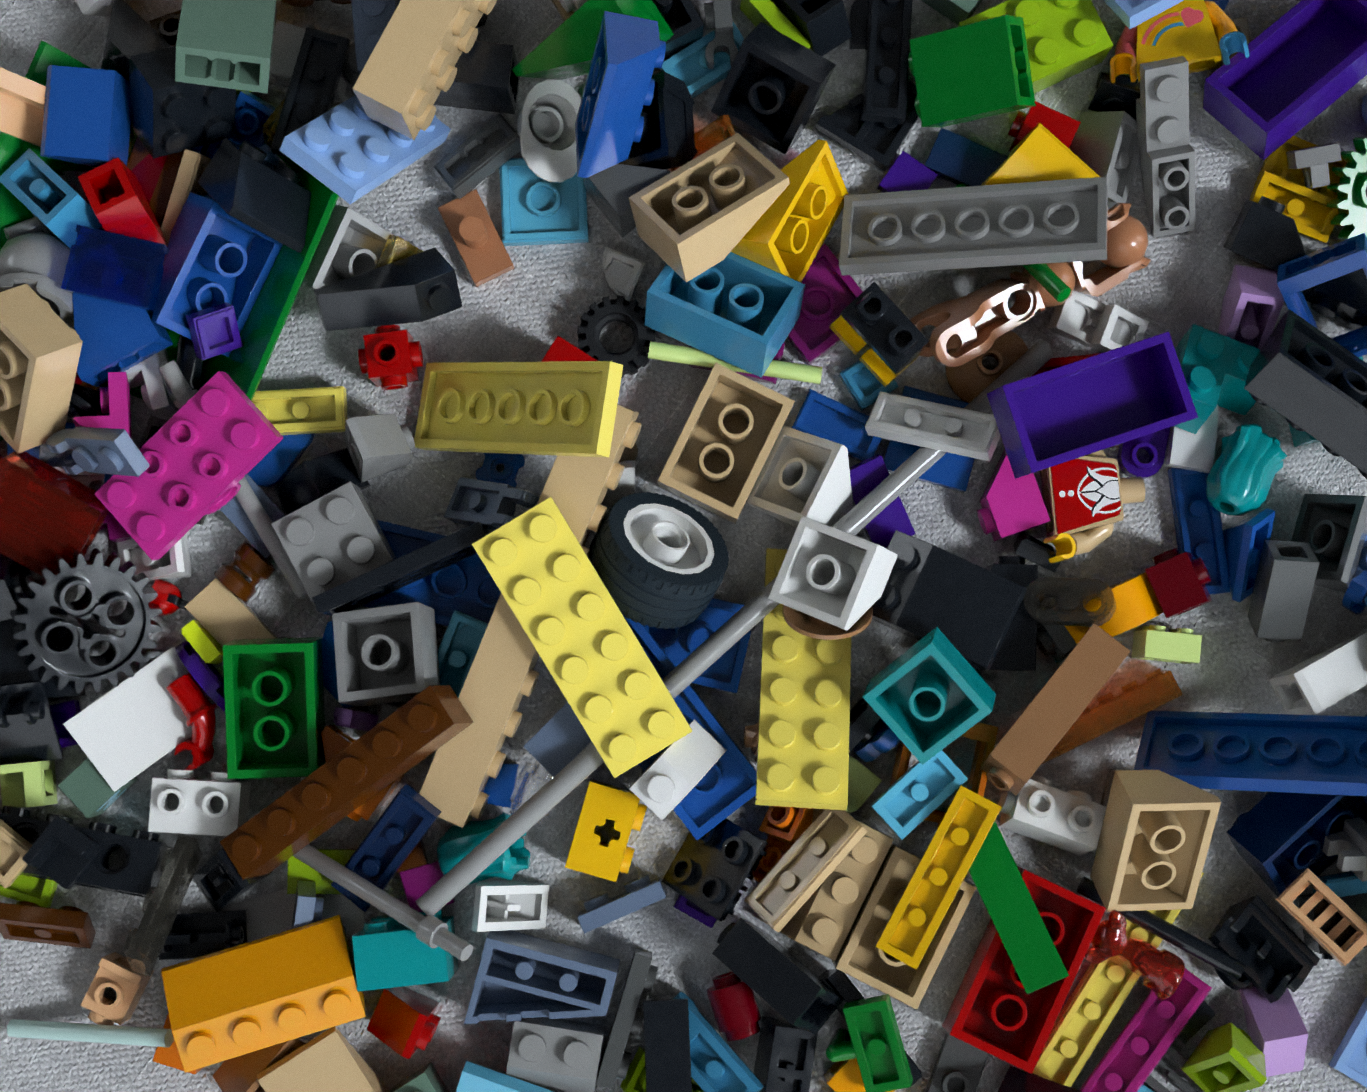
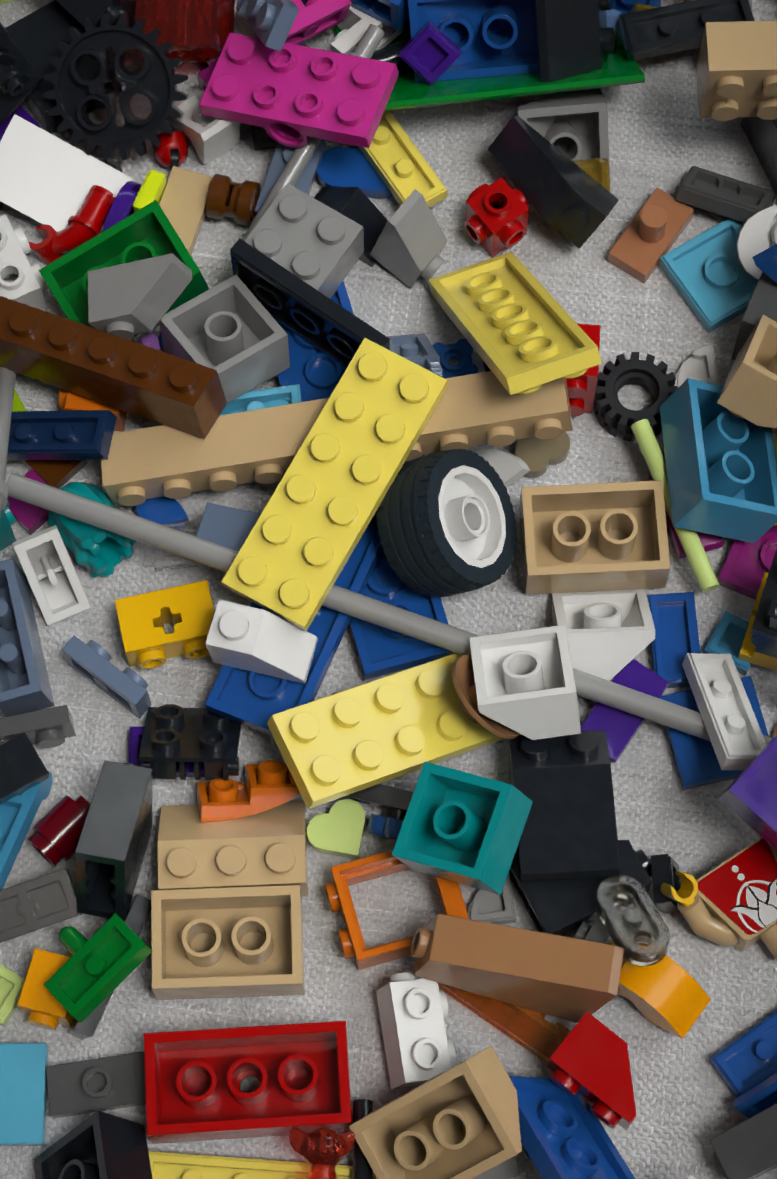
camera: 65 degrees right, 15 degrees down
light blue plate [279,95,451,204] -> none
tan tile [744,809,868,933] -> none
medium azure plate [870,750,968,840] -> none
yellow plate [875,785,1002,969] -> none
green tile [969,821,1069,994] -> none
dark pink slope [977,449,1051,541] -> none
yellowish green piece [1131,625,1202,664] -> none
dark red brick [1145,548,1212,618] -> none
none -> light grey slope [88,253,192,340]
none -> red slope [547,1012,636,1130]

